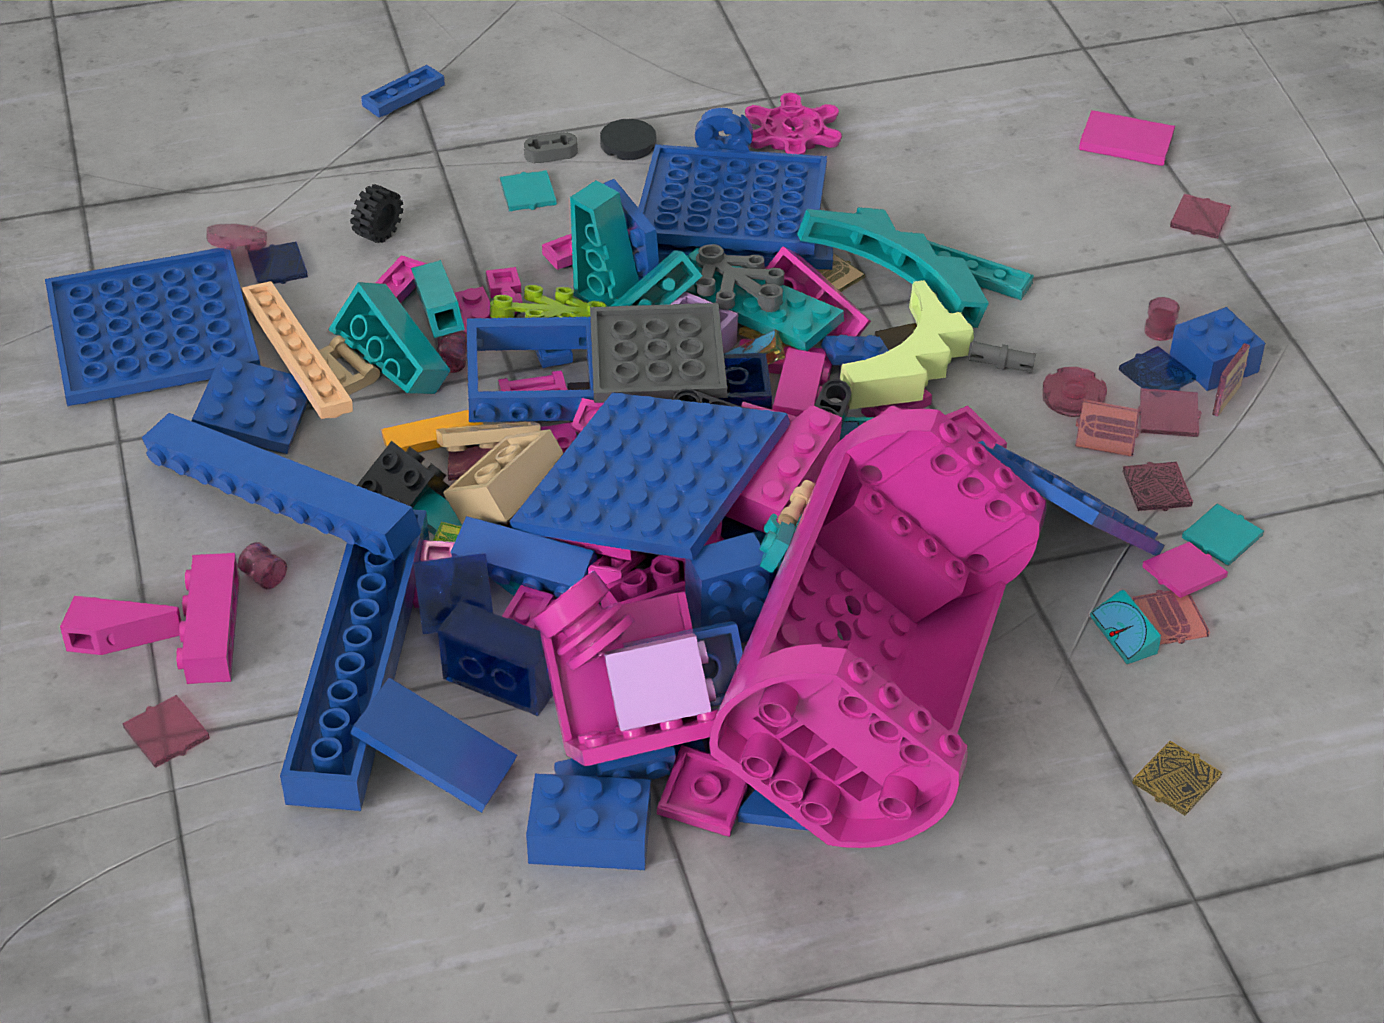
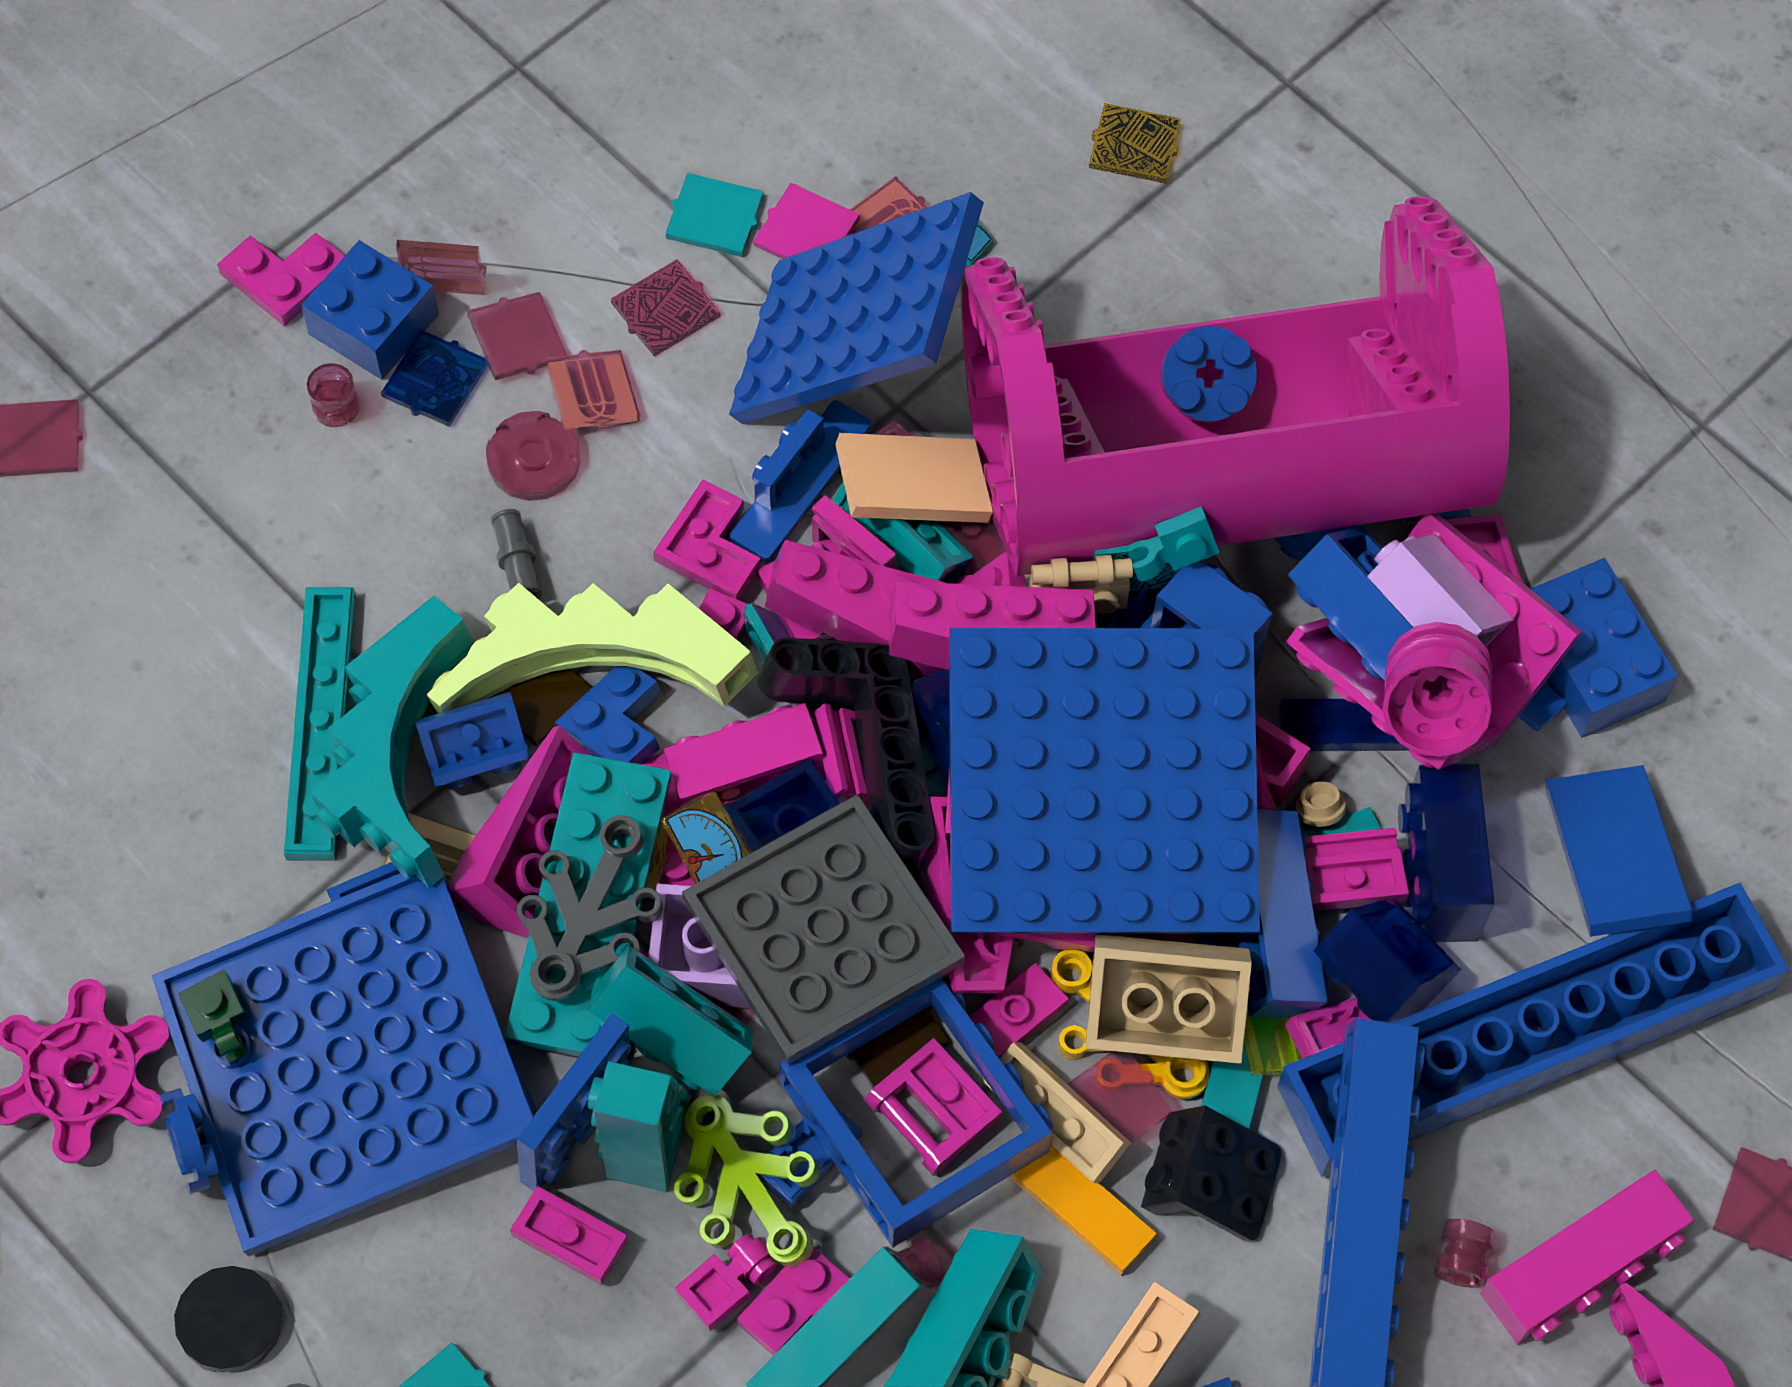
camera: 120 degrees left, 20 degrees up
none -> dark green plate [178,970,249,1065]
none -> dark pink plate [217,232,345,327]
none -> blue bracket [415,692,531,789]
none -> blue plate [1160,326,1257,422]

